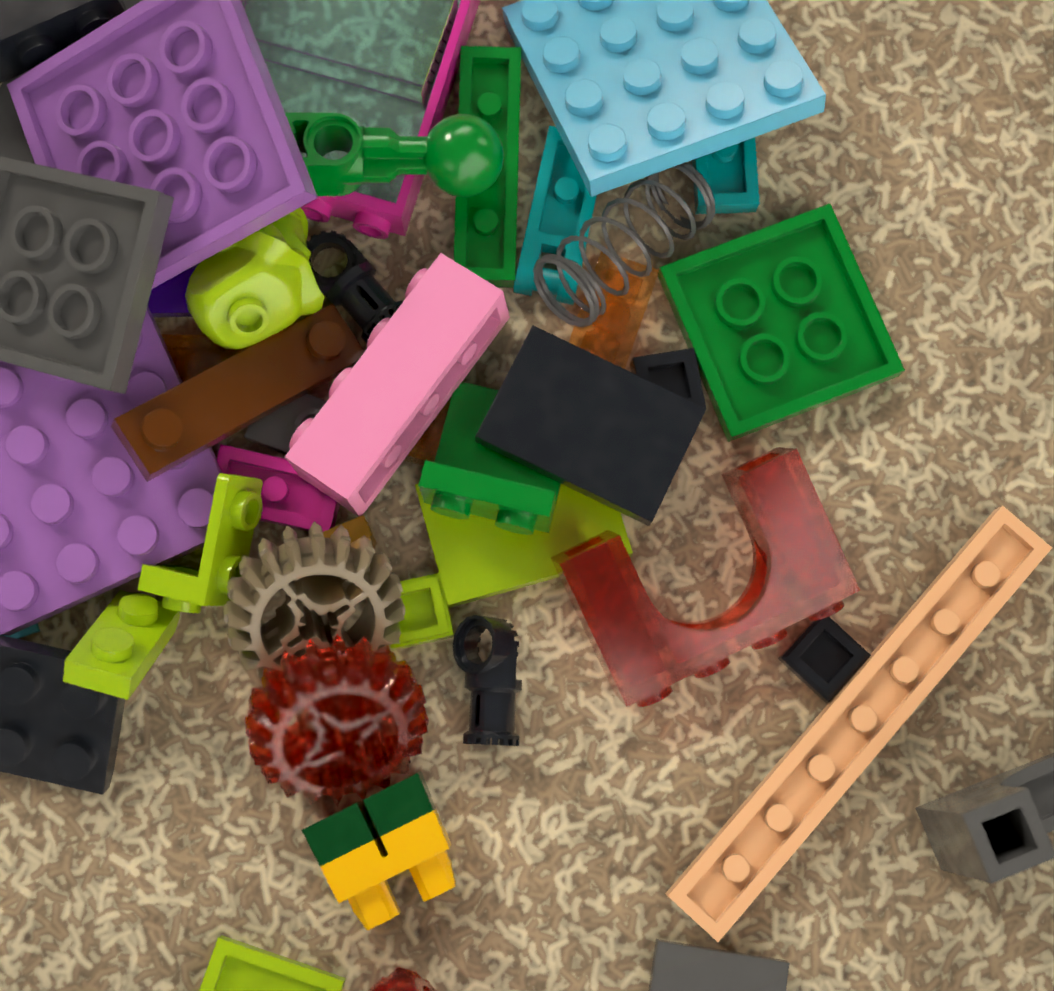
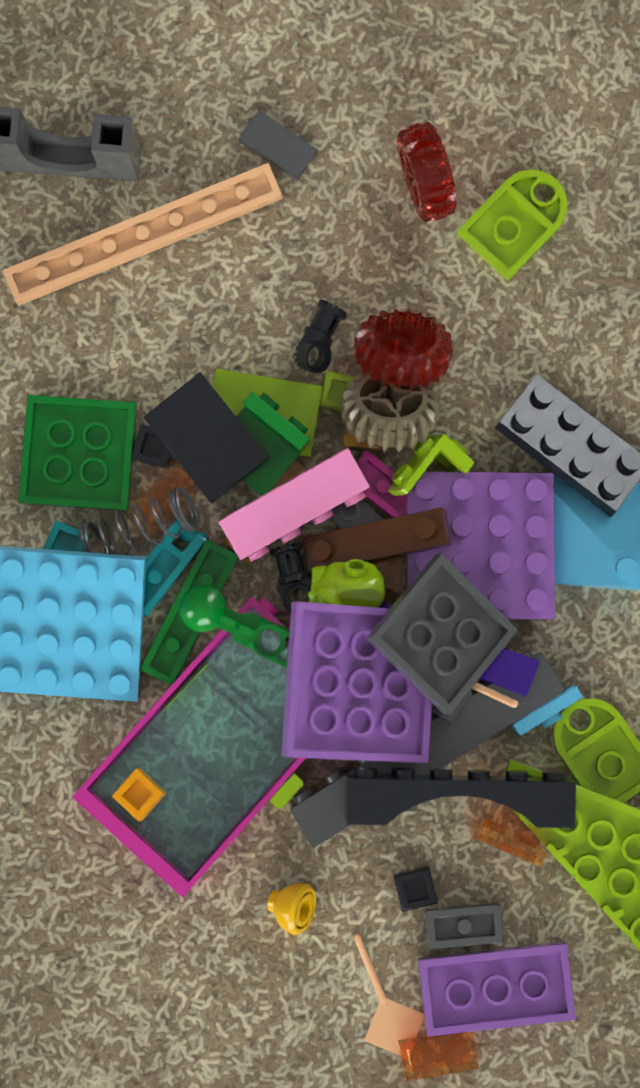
camera: 150 degrees left, 5 degrees up
lime plate [63,590,180,700] -> none
yellow hips [302,772,456,931] -> none
clear red arch [551,447,860,707] -> none
black tile [778,611,871,703] -> none

